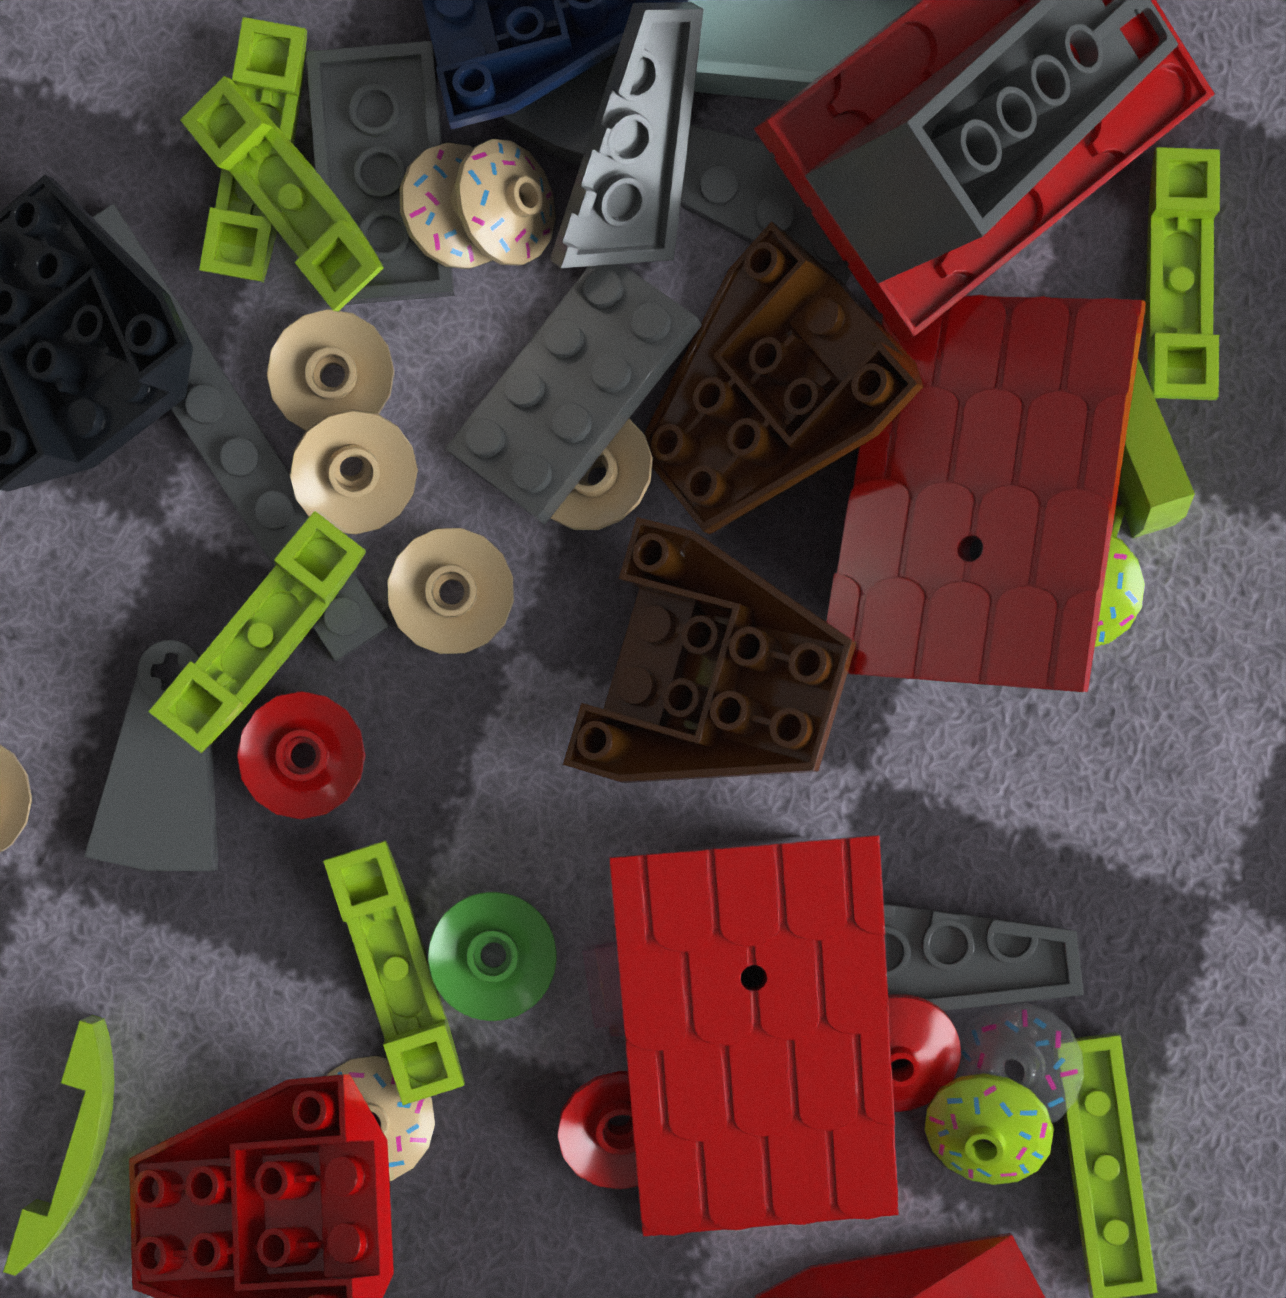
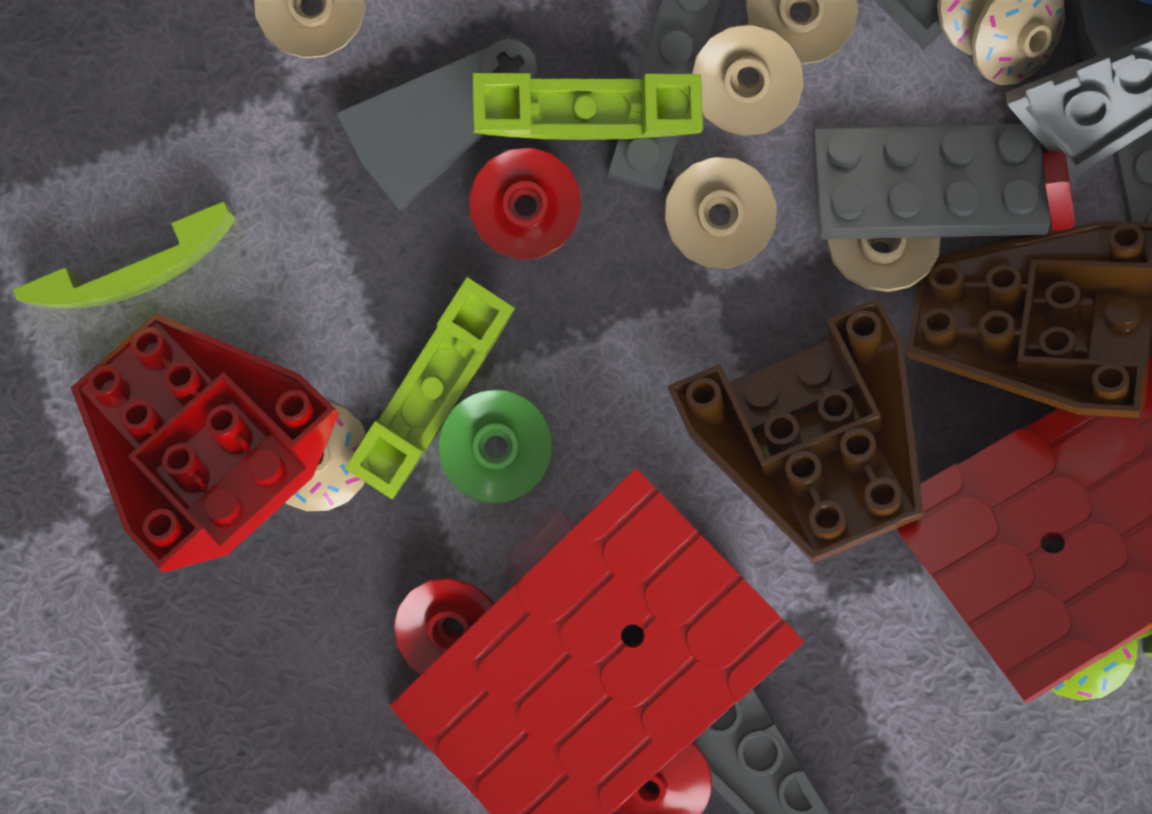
camera: 55 degrees right, 0 degrees up
none -> red tile [1043,151,1075,231]

